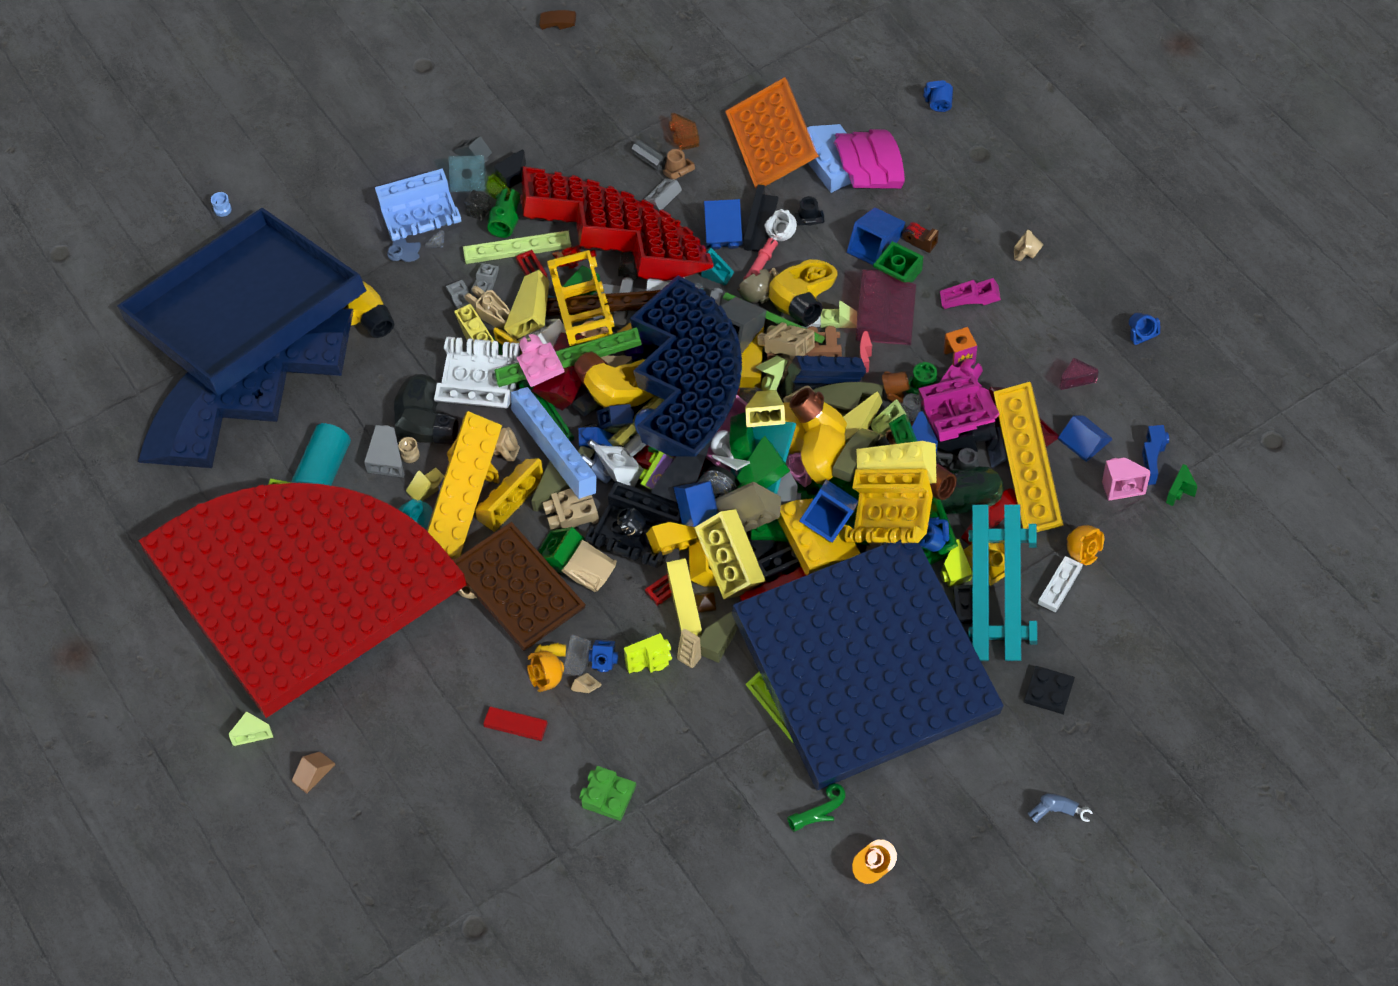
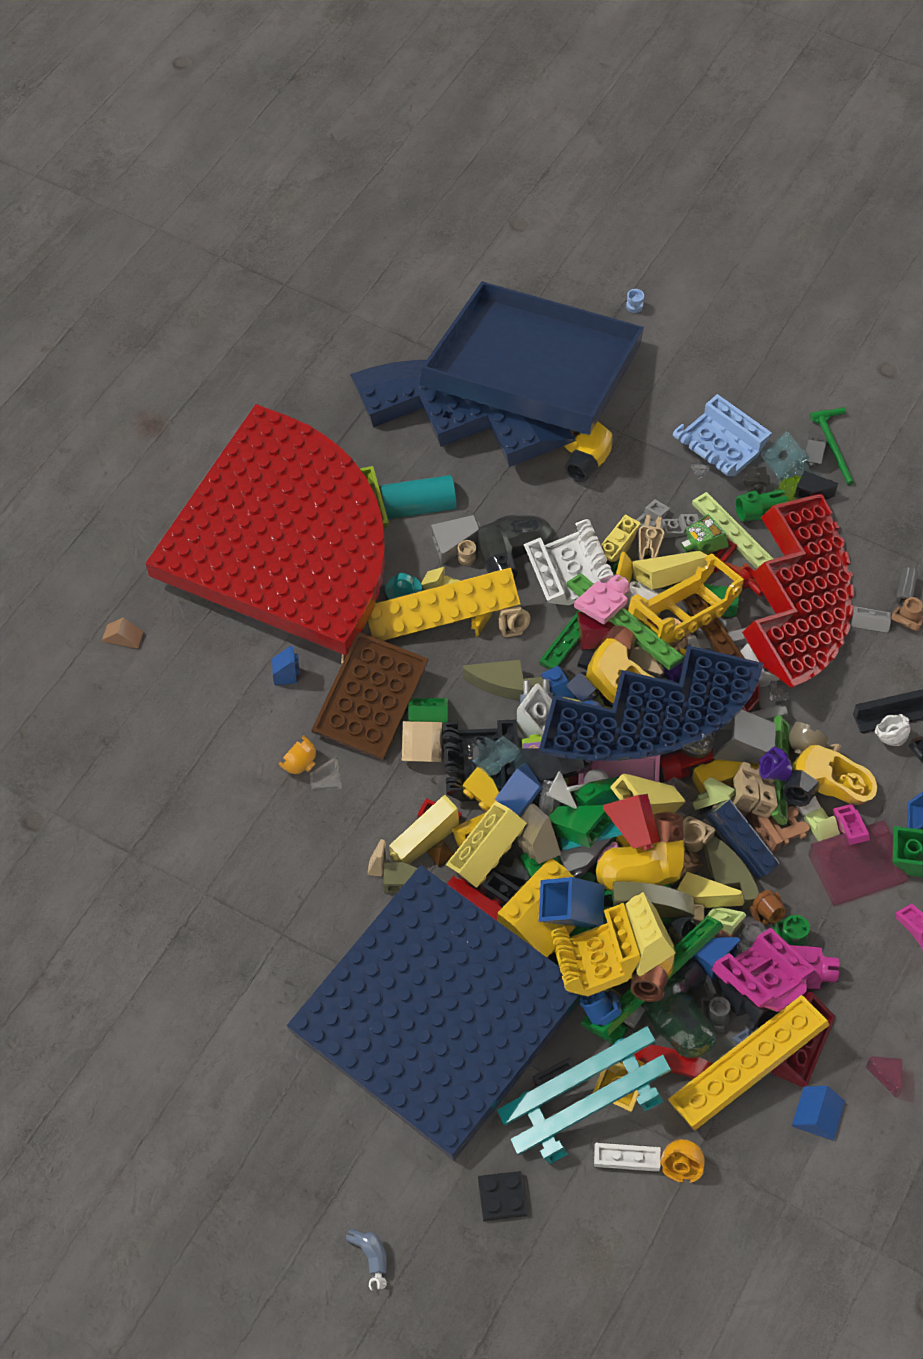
camera: 60 degrees right, 0 degrees up
yellowish green slope [229,711,273,746] -> none
sand blue plate [387,238,421,262] -> none
yellow slope [475,458,543,532] -> none
red tile [483,707,548,741] -> none
light blue brick [511,387,596,499] -> none
yellow arm [534,642,566,657] -> none
tan hips [542,488,599,529] -> none
tan slope [571,673,602,693] -> none
bright green plate [580,766,636,821] -> none
blue brick [589,640,618,672] -> none
neon yellow plate [624,633,672,674] -> none
teal slope [701,248,734,285] -> none
blue slope [704,199,742,250] -> none
coral pin [743,238,778,280] -> none
green plant [787,783,845,832] -> none
light orange piece [852,840,897,884] -> none
coral slope [860,331,872,373] -> none
neon yellow slope [940,539,973,588] -> none
orange piece [944,327,977,368] -> none
bright pink slope [1102,458,1150,501] -> none
blue slope [1142,425,1169,485] -> none
green slope [1166,464,1198,506] -> none
none -> blue slope [272,646,300,685]
none -> clear light blue piece [472,736,521,777]
none -> red slope [603,794,660,851]
none -> bright green torso [681,514,728,555]
none -> dark purple piece [759,747,792,781]
none -> green bar [810,407,854,485]
none -> dark pink slope [833,804,870,845]

